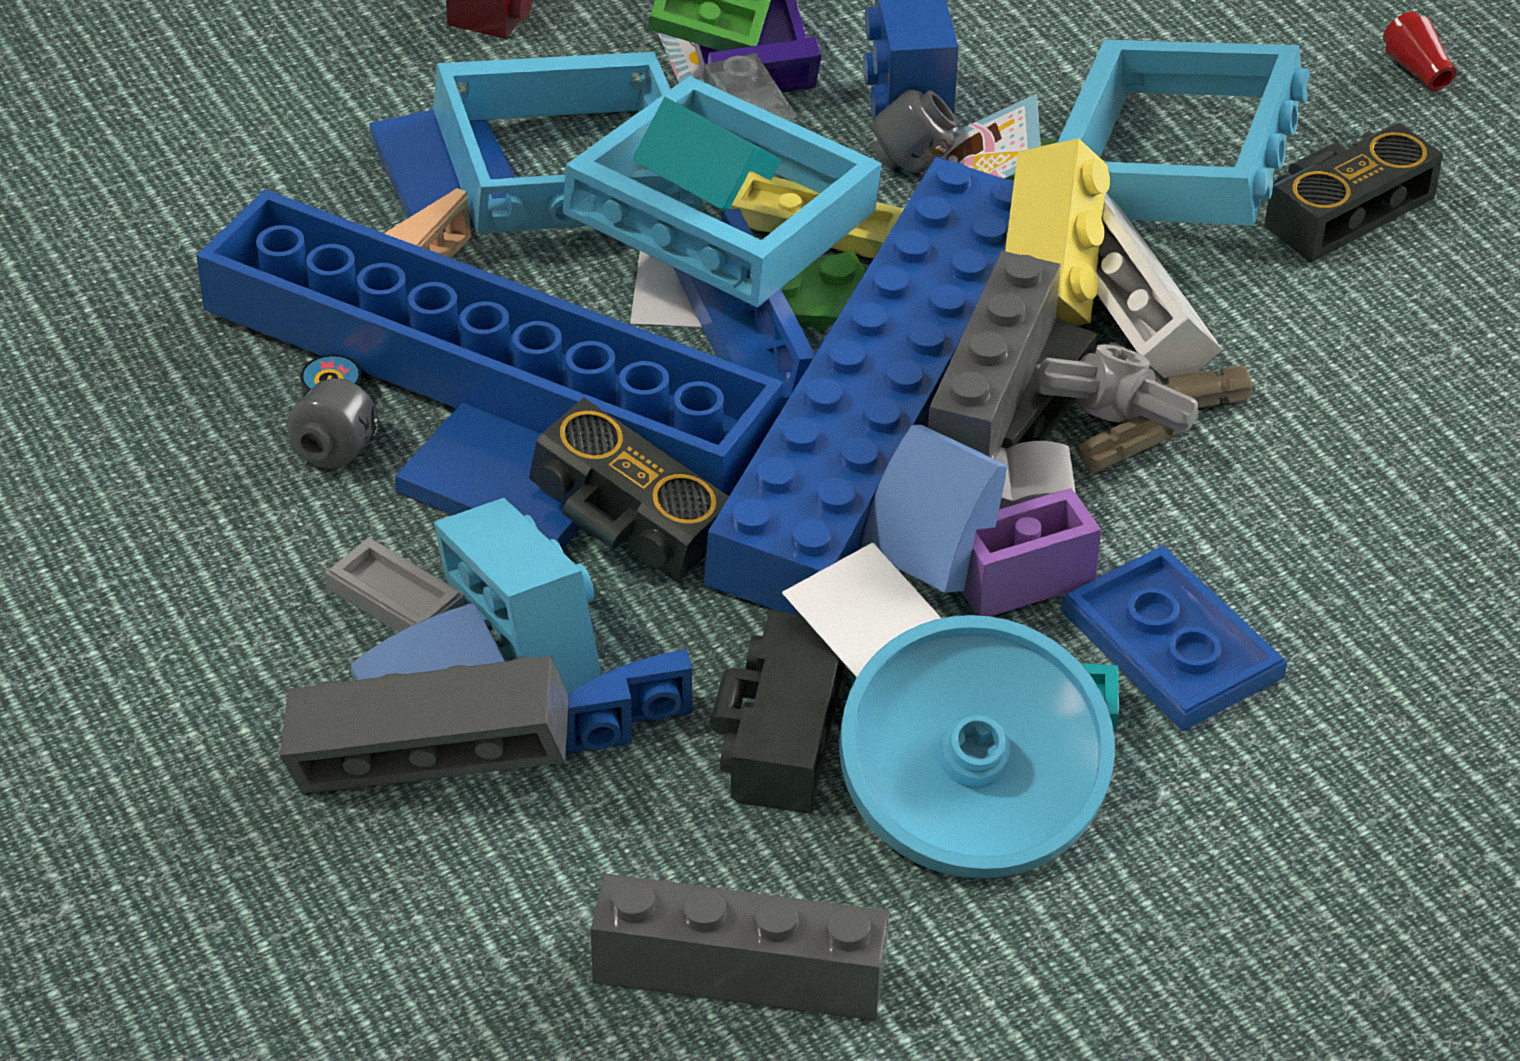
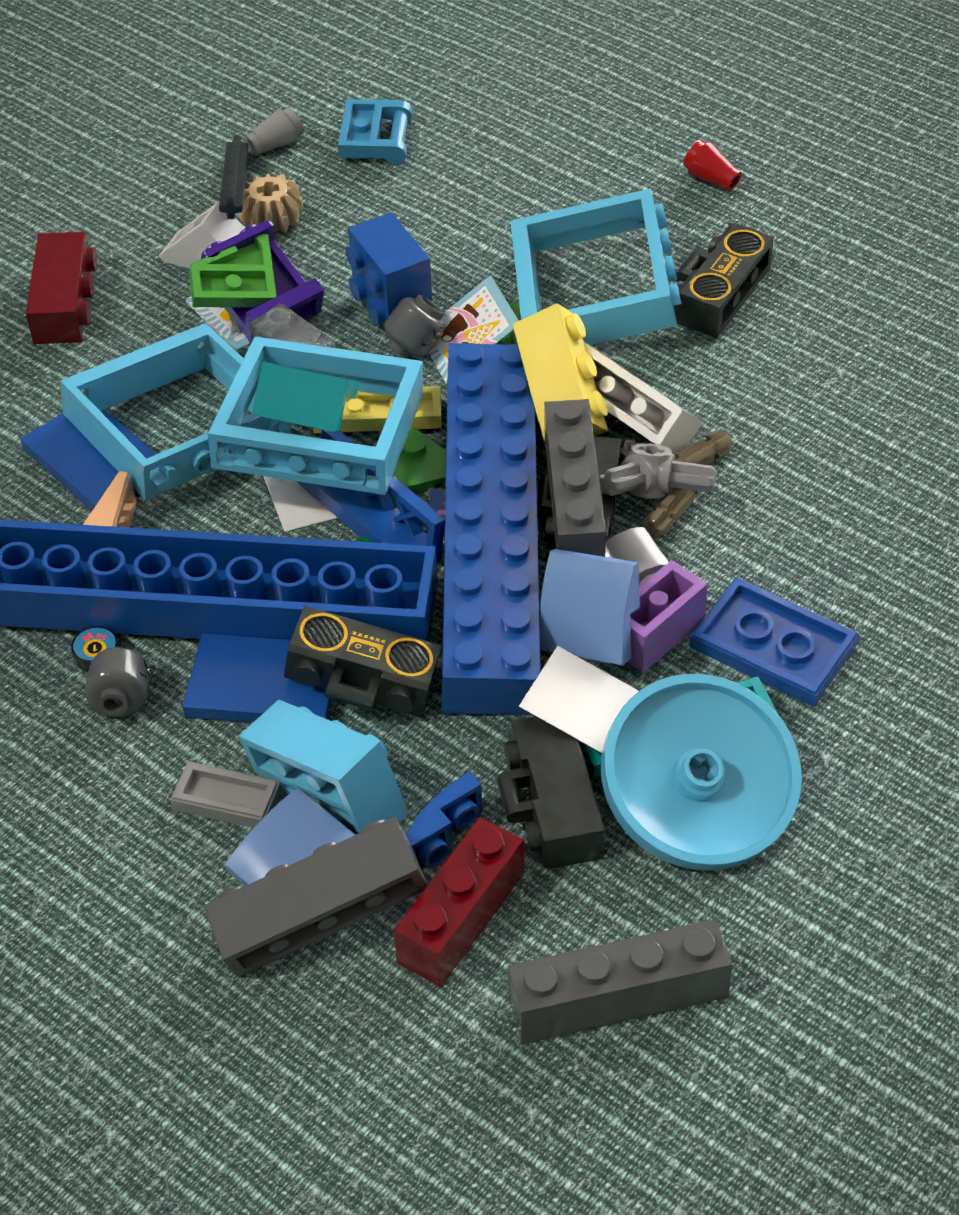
camera: 20 degrees left, 5 degrees up
none -> dark red brick [393,817,524,988]

